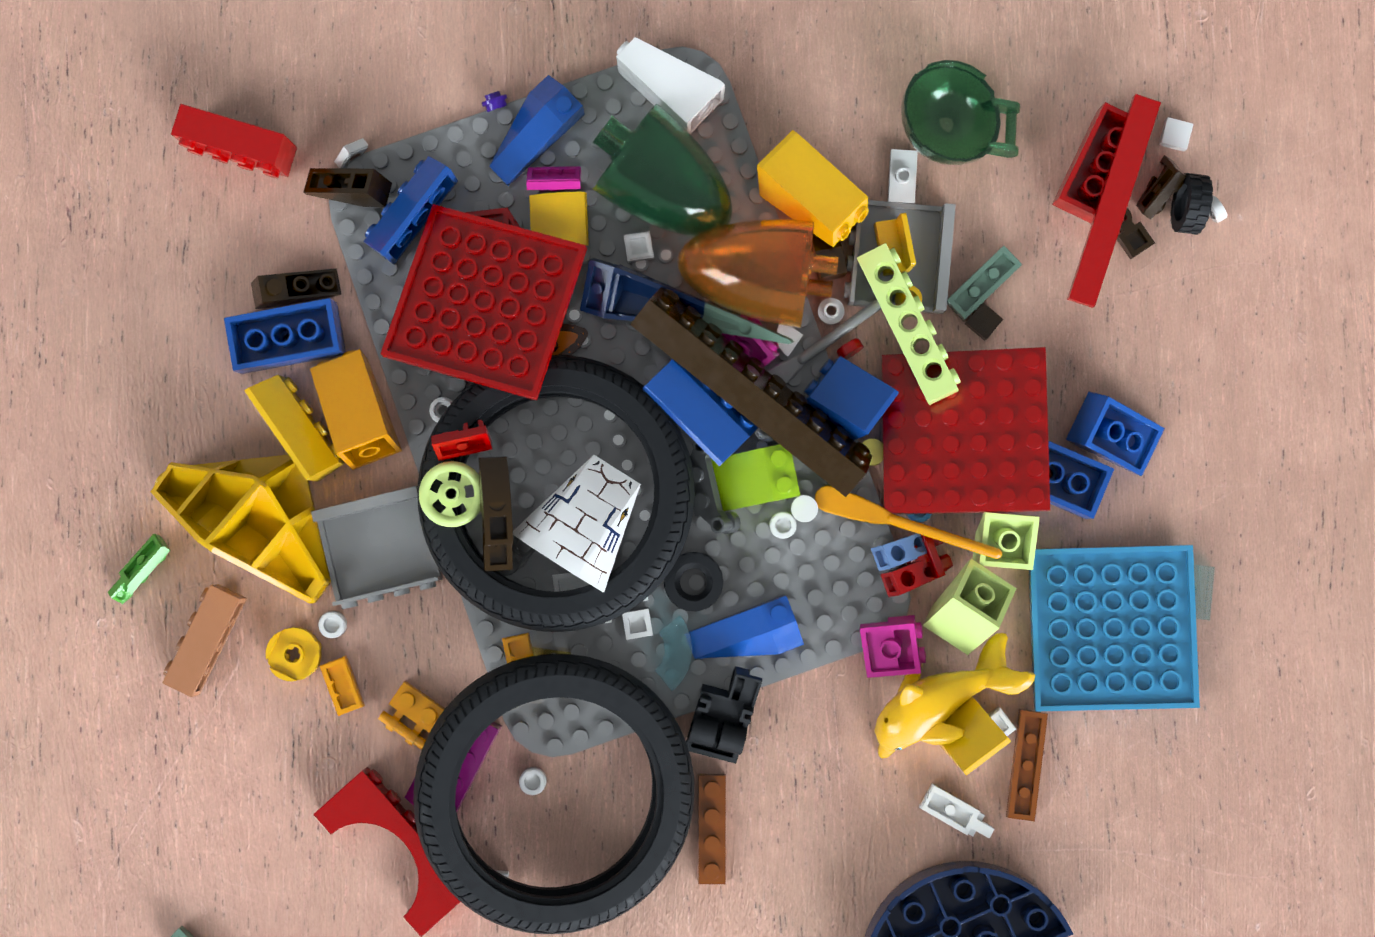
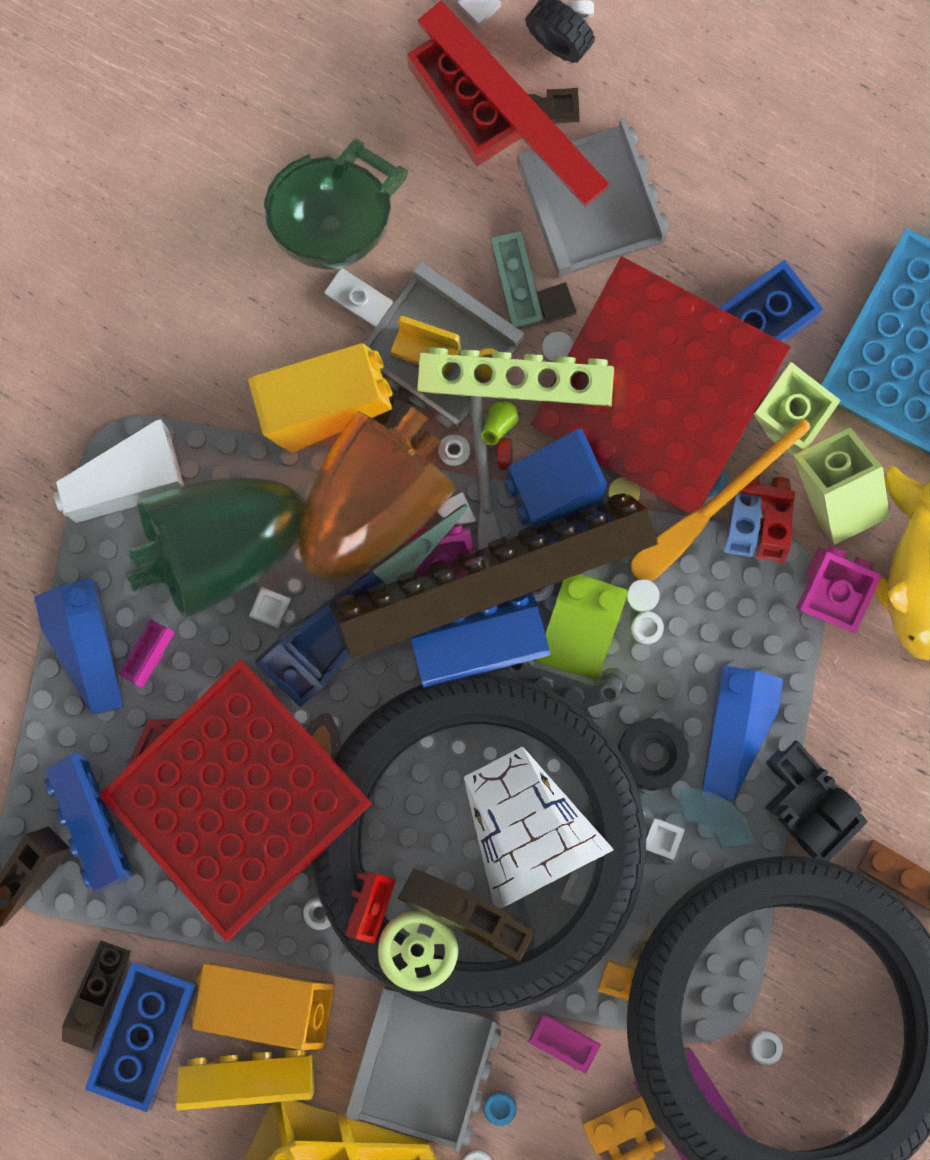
camera: 60 degrees left, 5 degrees down
dark purple plate [482,91,507,112] -> none
yellow slope [529,192,589,246] -> none
blue slope [1066,392,1165,476] -> none
dark brown wing [1136,155,1186,220] -> none
none -> lime cone [481,400,518,445]
none -> dark azure tile [484,1091,517,1126]
none -> light grey panel [517,118,669,278]
none -> dark pink plate [528,1012,601,1074]
none -> white tile [542,332,573,362]

